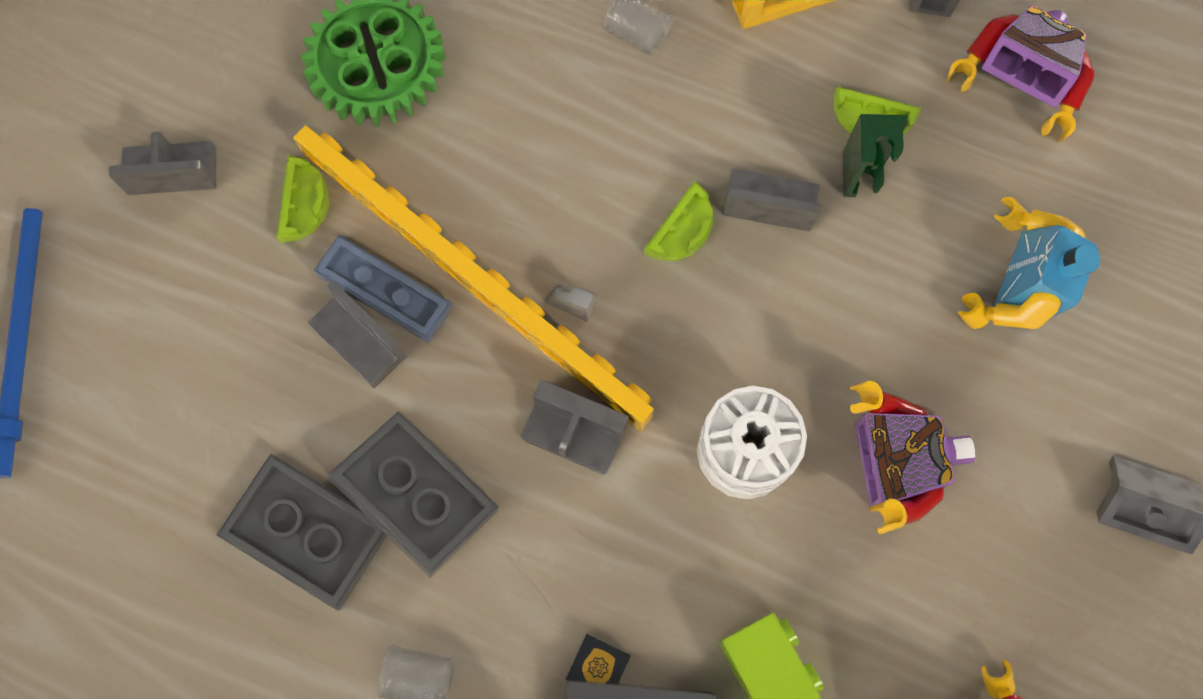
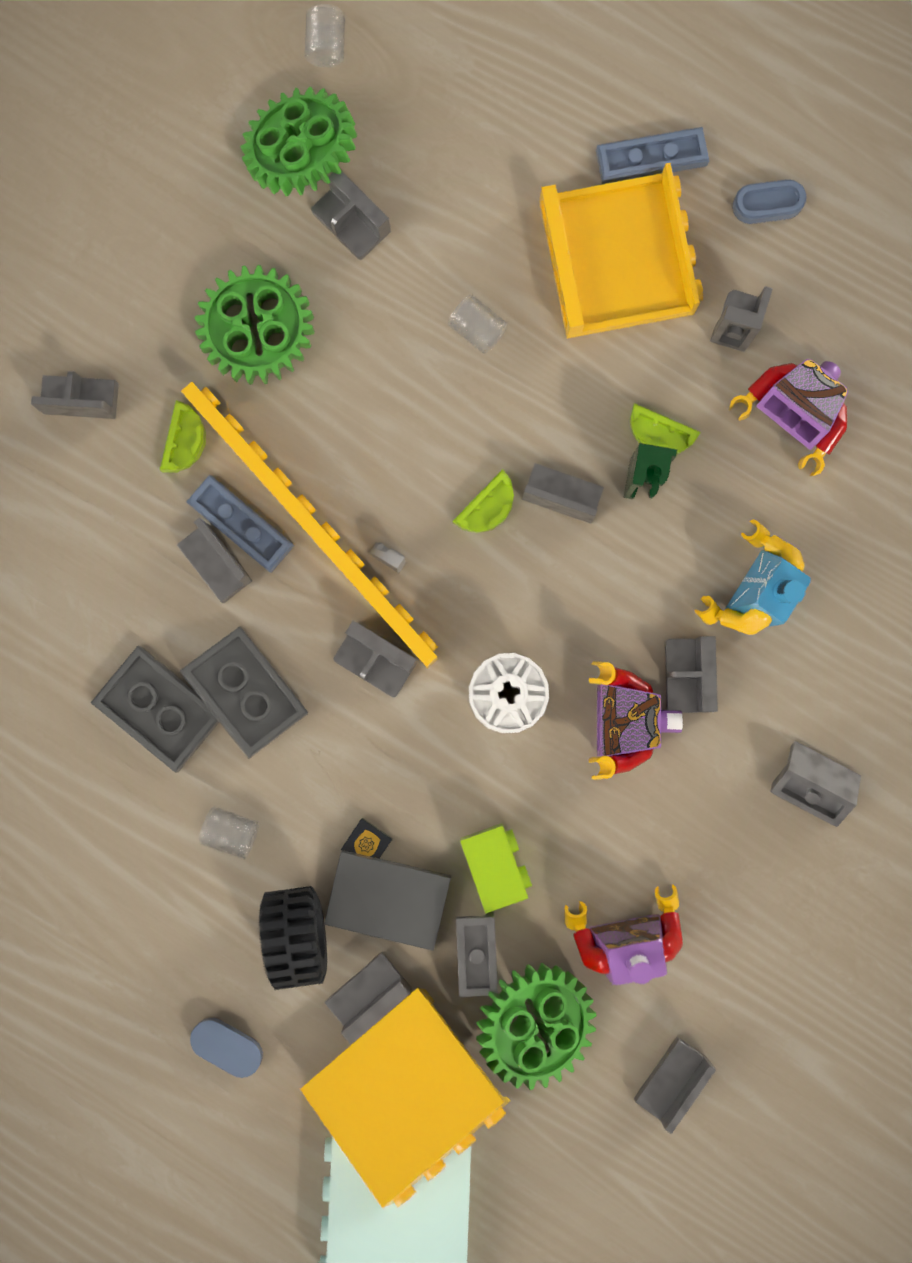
camera: 15 degrees right, 10 degrees up
none -> flat silver panel [665,636,718,713]

